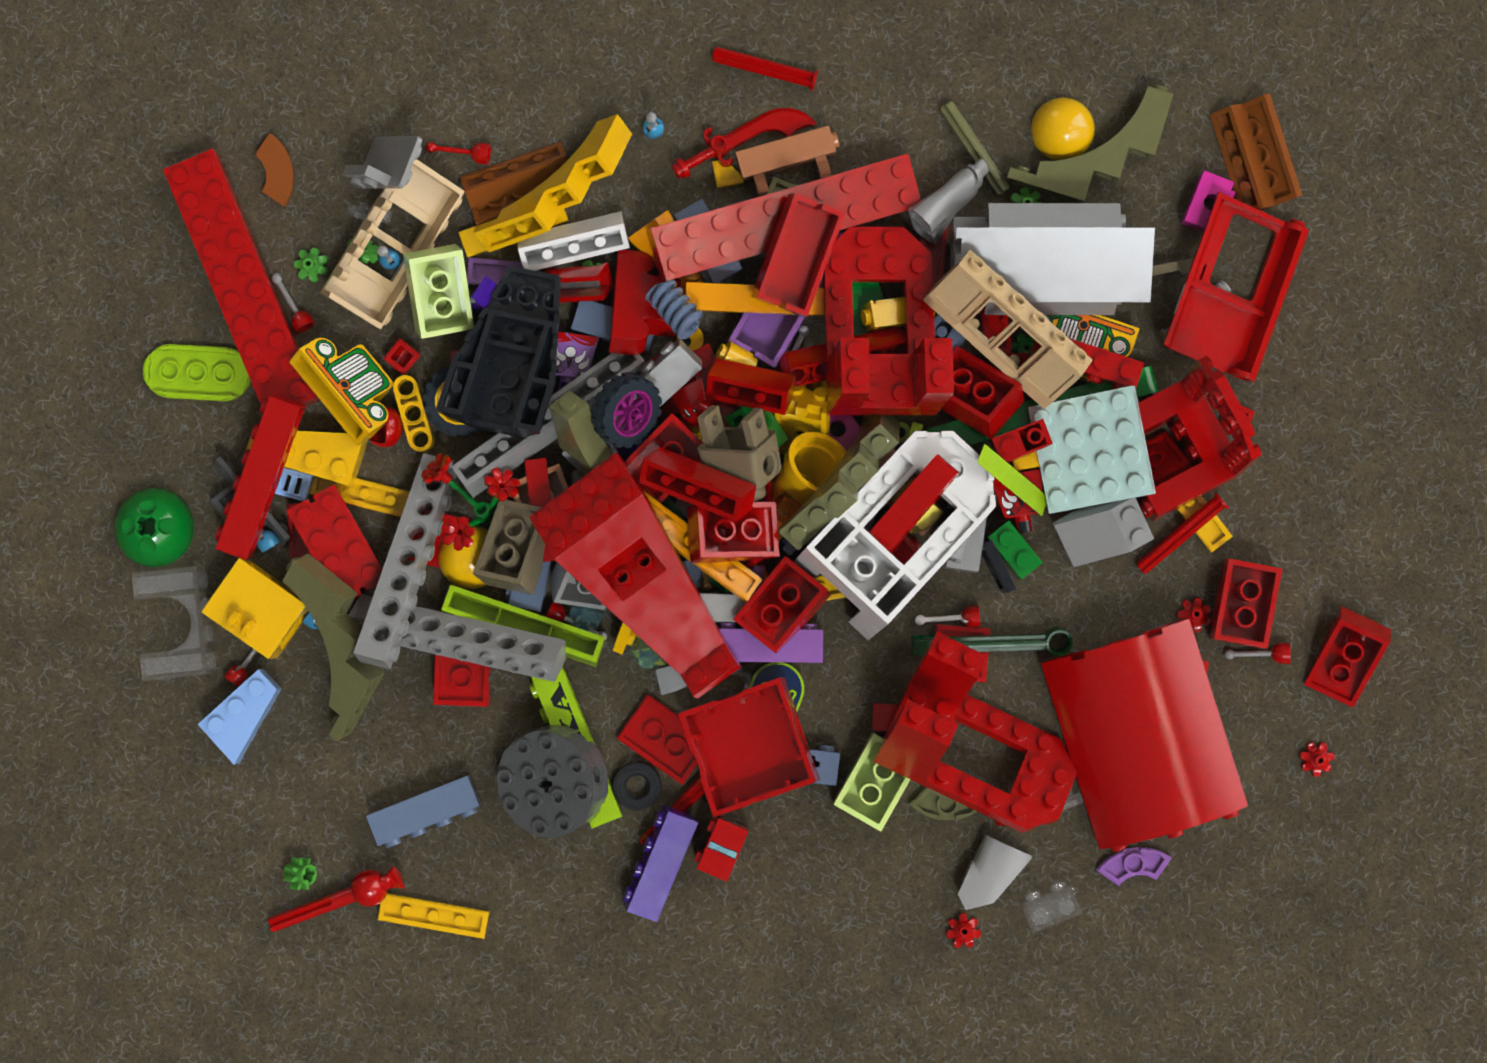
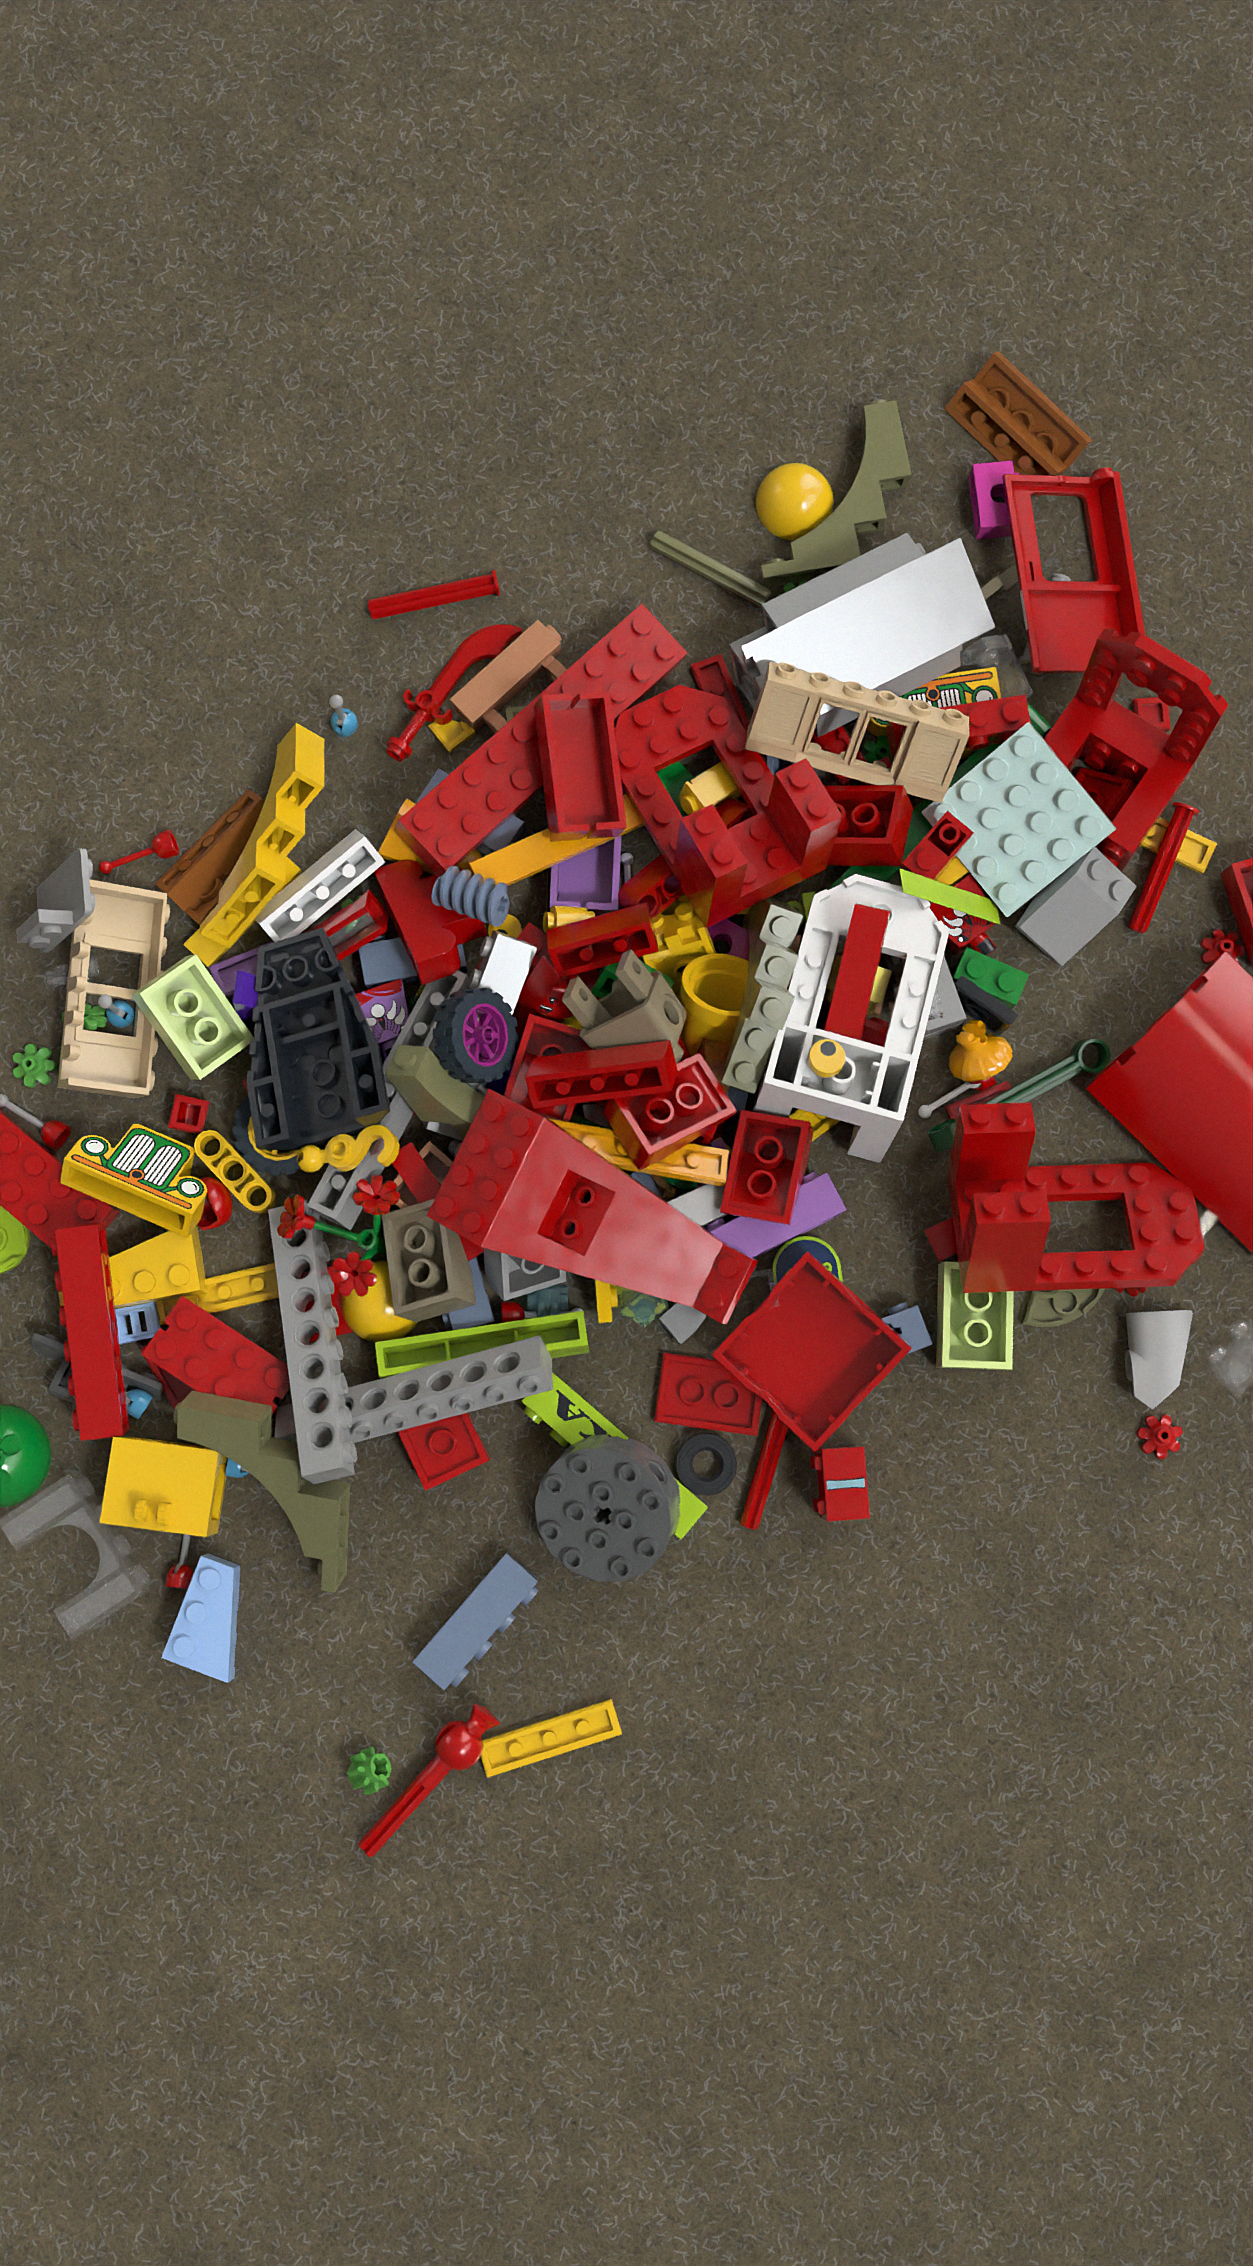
camera: 30 degrees left, 5 degrees down
brick [622,805,698,922] -> none
light grey piece [908,159,989,245] -> none
none -> yellow piece [297,1125,400,1172]
none -> yellow tile [808,1039,845,1078]
none -> light orange hair [949,1019,1013,1082]
none -> clear bracket [960,634,1033,699]

